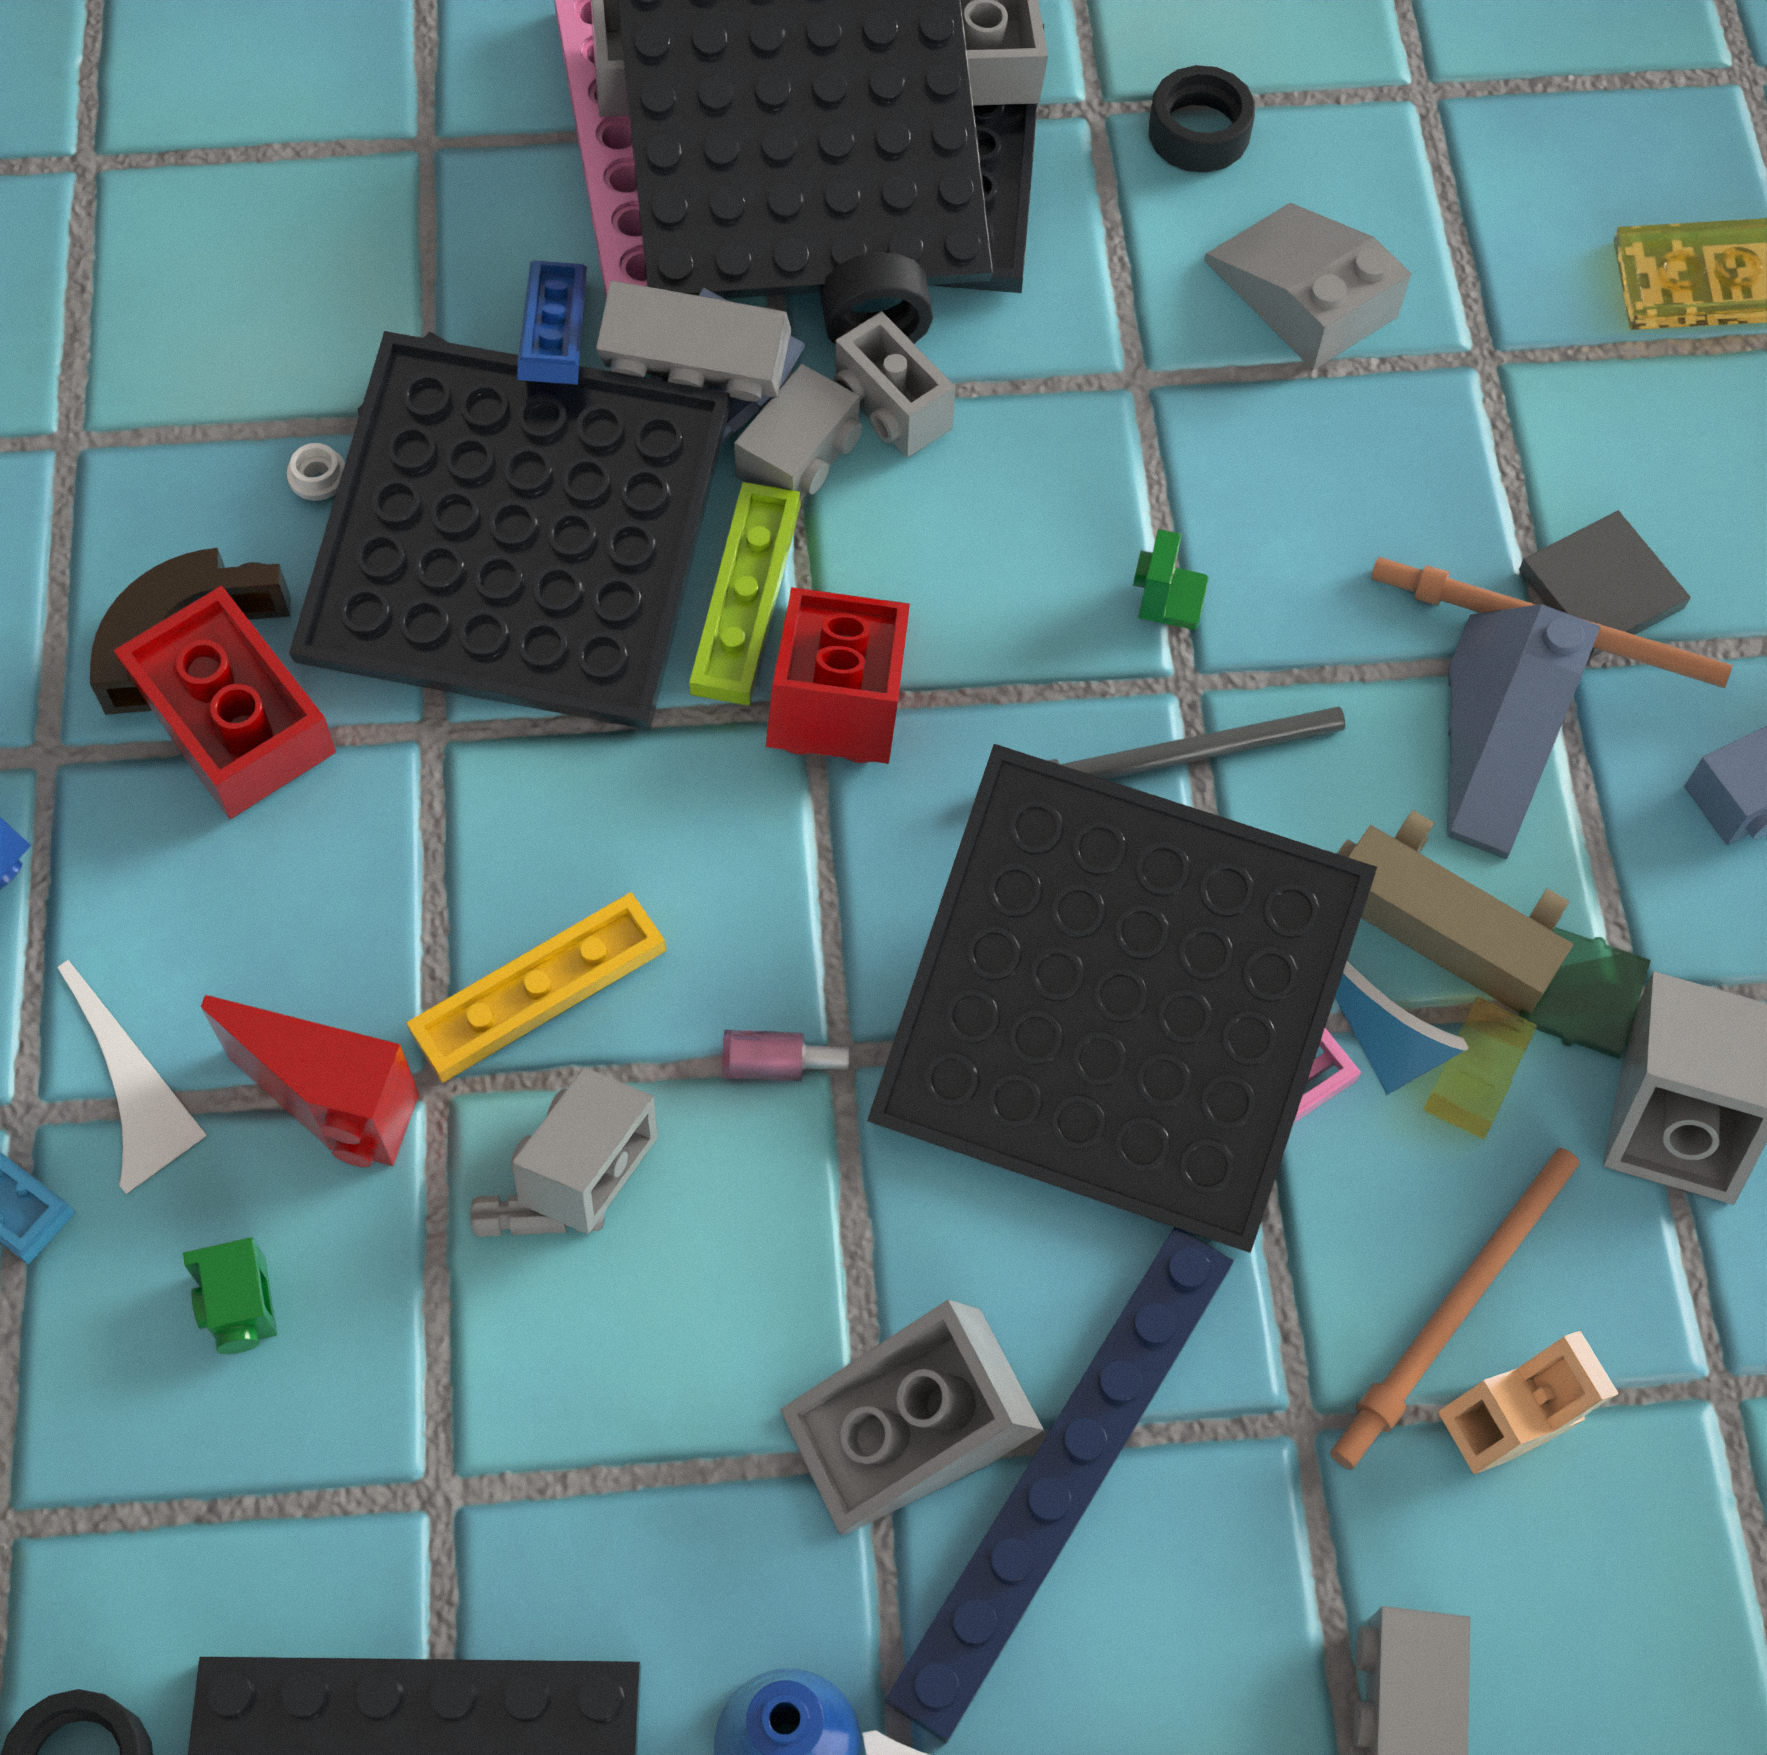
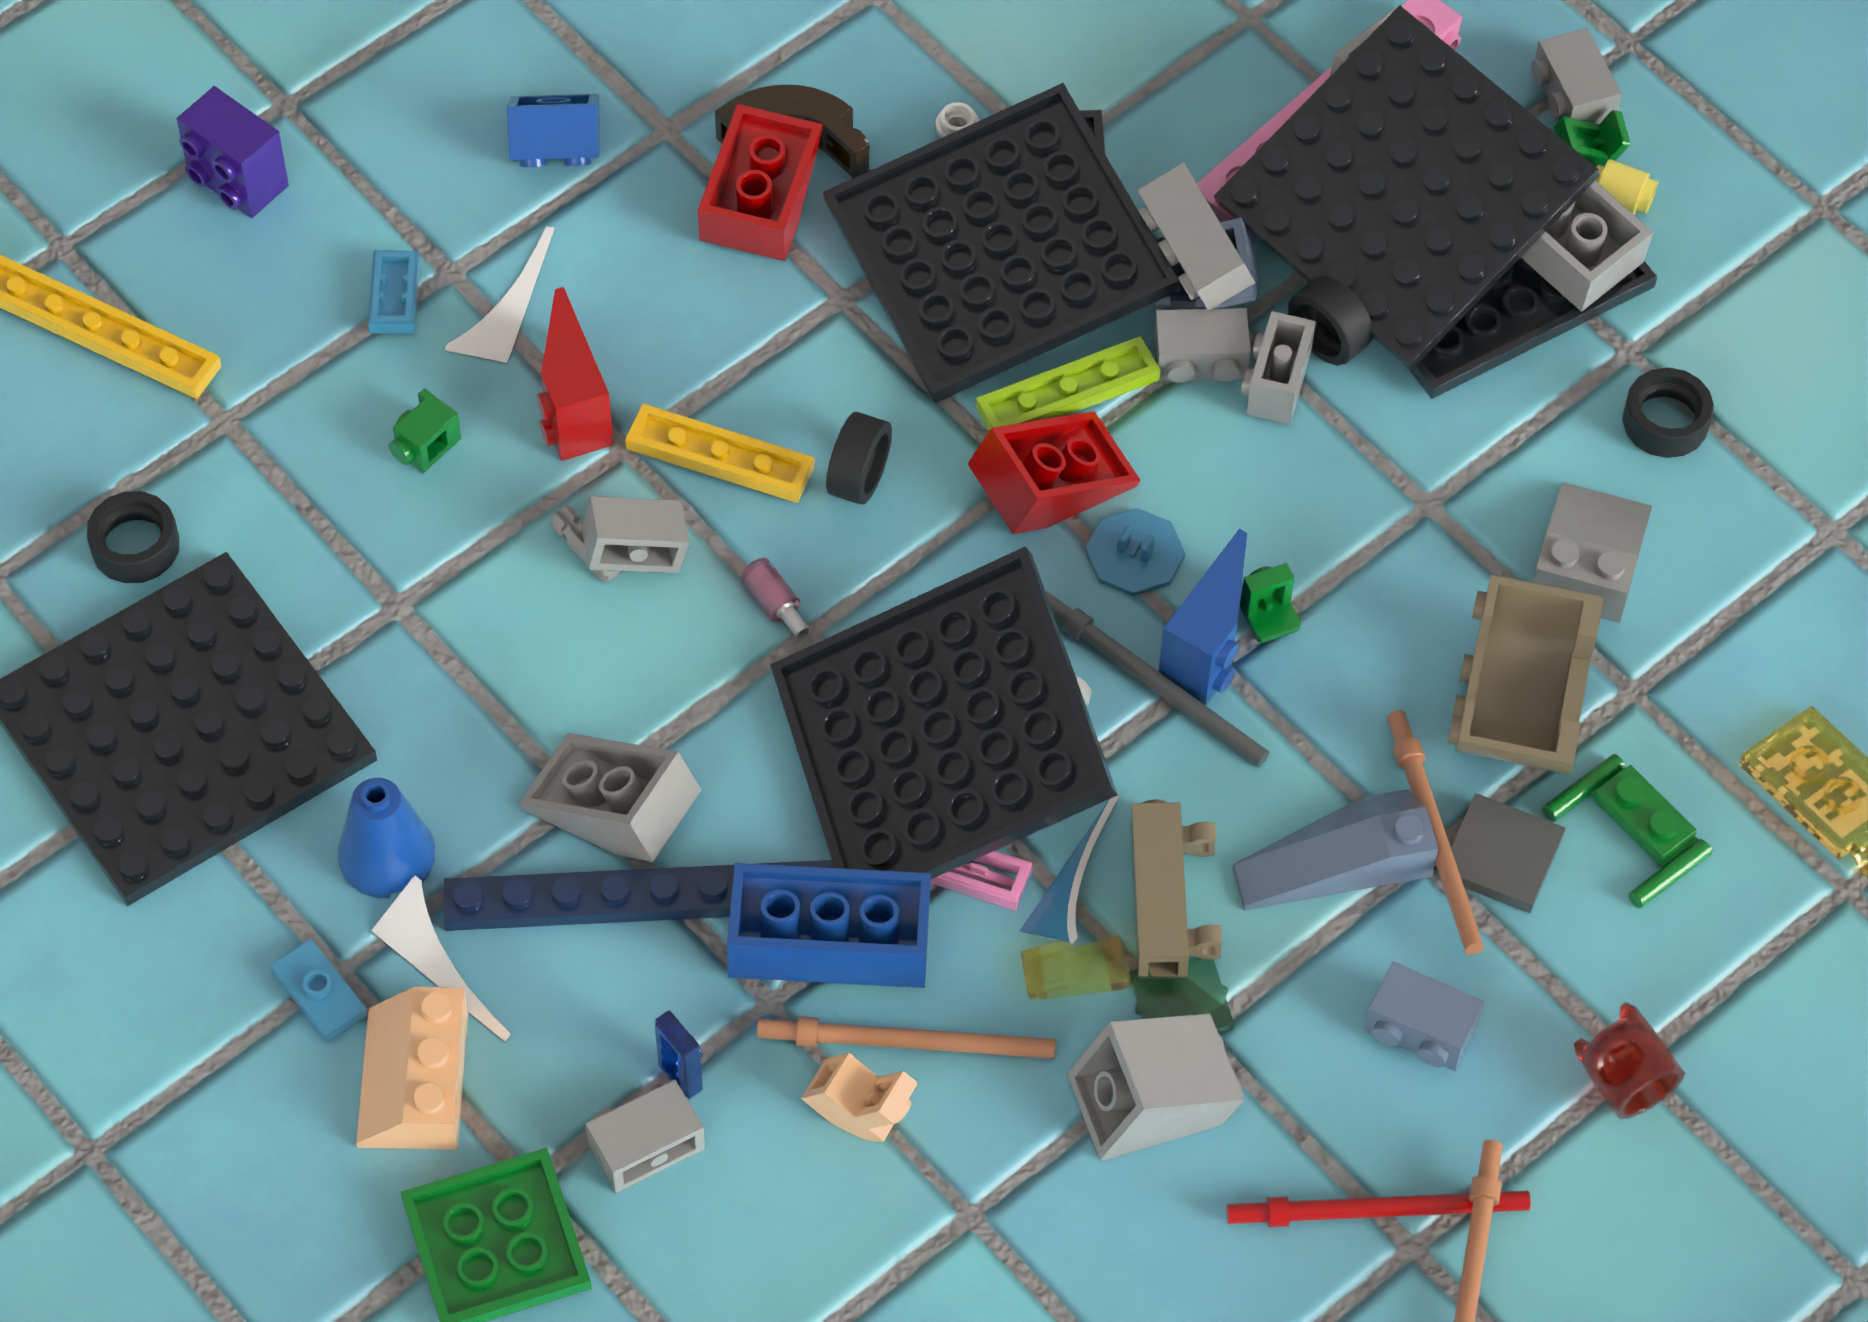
camera: 55 degrees right, 5 degrees down
blue tile [517,260,587,385] -> none
none -> clear blue plate [655,1010,703,1099]
none -> blue slope [727,863,931,988]
none -> black tyre [826,412,892,504]
none -> dark azure piece [1085,508,1185,596]
none -> blue slope [1158,529,1247,705]
none -> dark tan cylinder [1447,575,1604,775]
none -> green plate [1542,754,1712,908]

